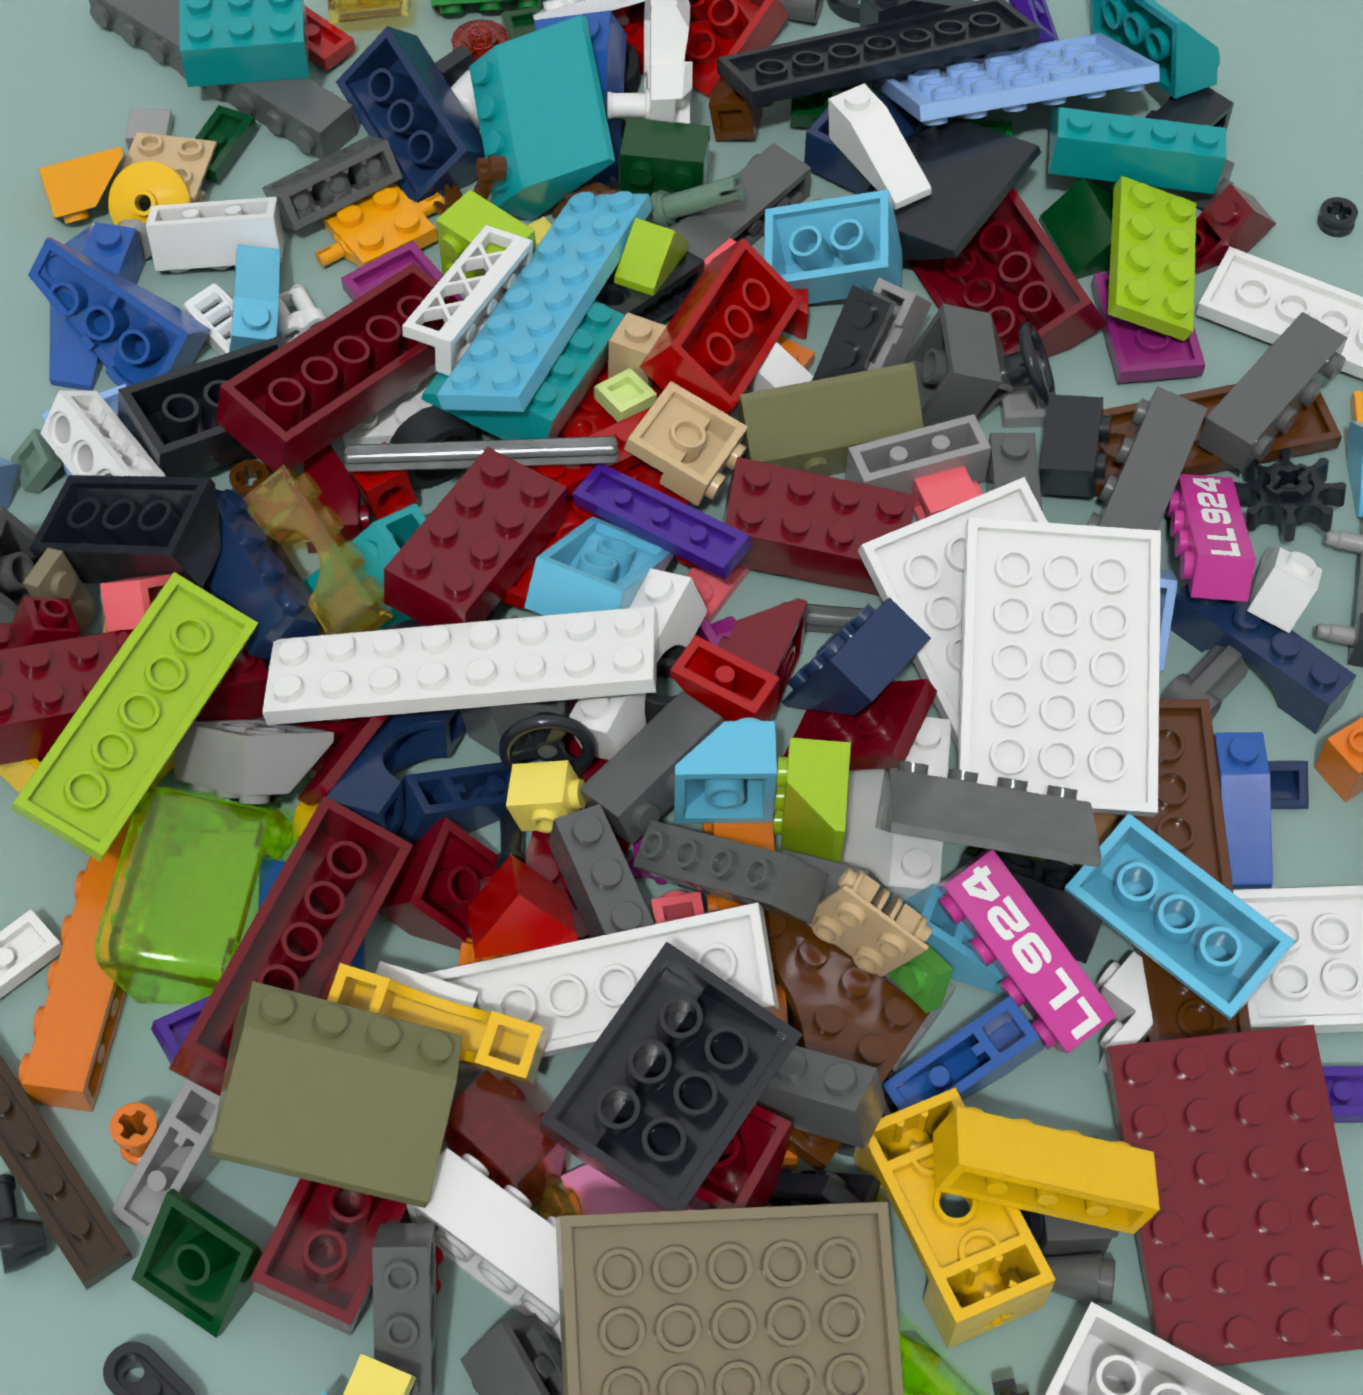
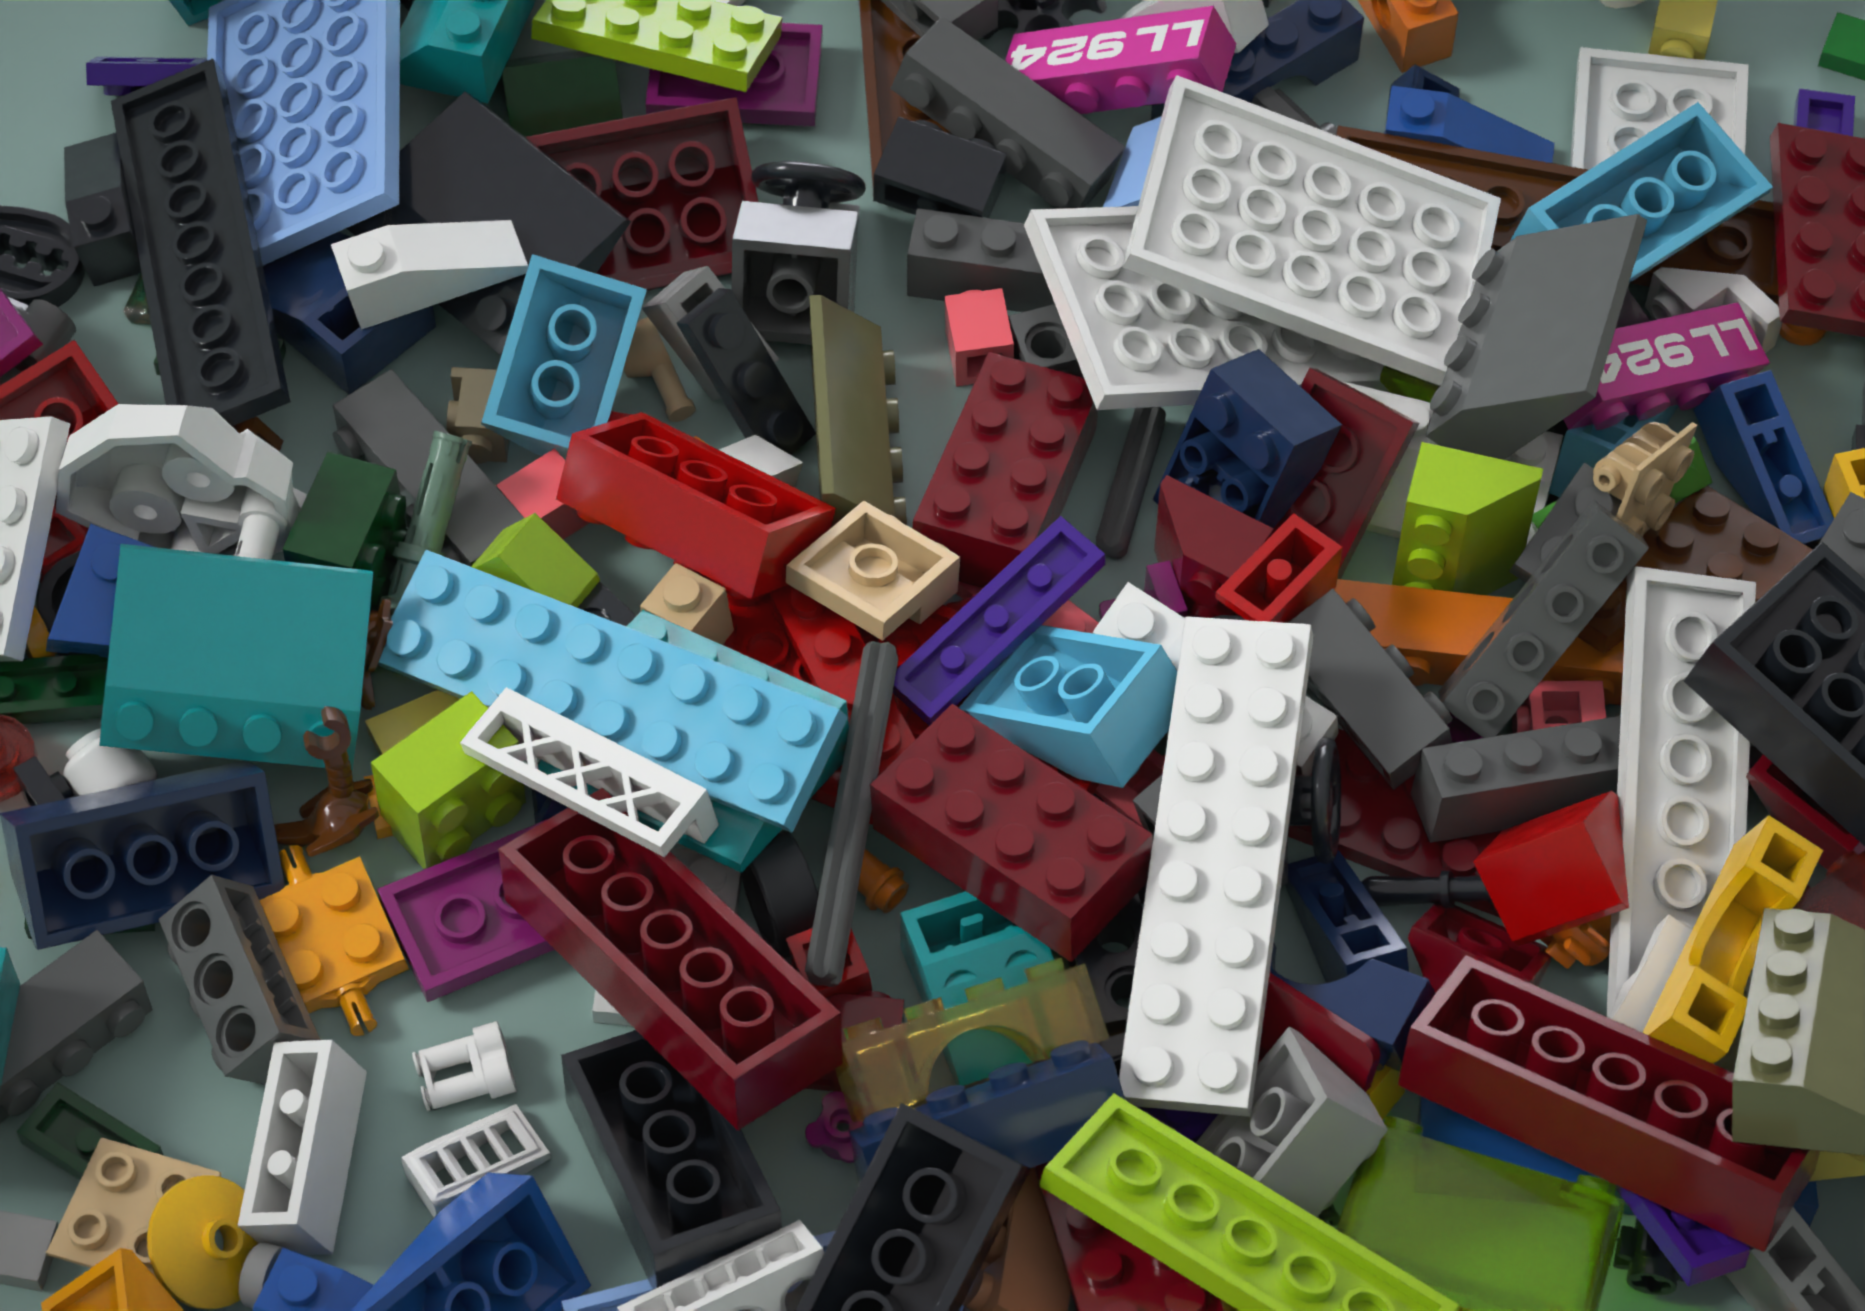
camera: 80 degrees left, 0 degrees up
coral brick [100,574,172,631] -> none
medium azure slope [229,244,280,352] -> none
reddish brown bush [229,459,272,505] -> none
light yellow brick [506,760,586,833] -> none
yellowish green plate [594,368,657,422] -> none
medium azure slope [674,718,777,823] -> none
light grey brick [845,414,991,494] -> none

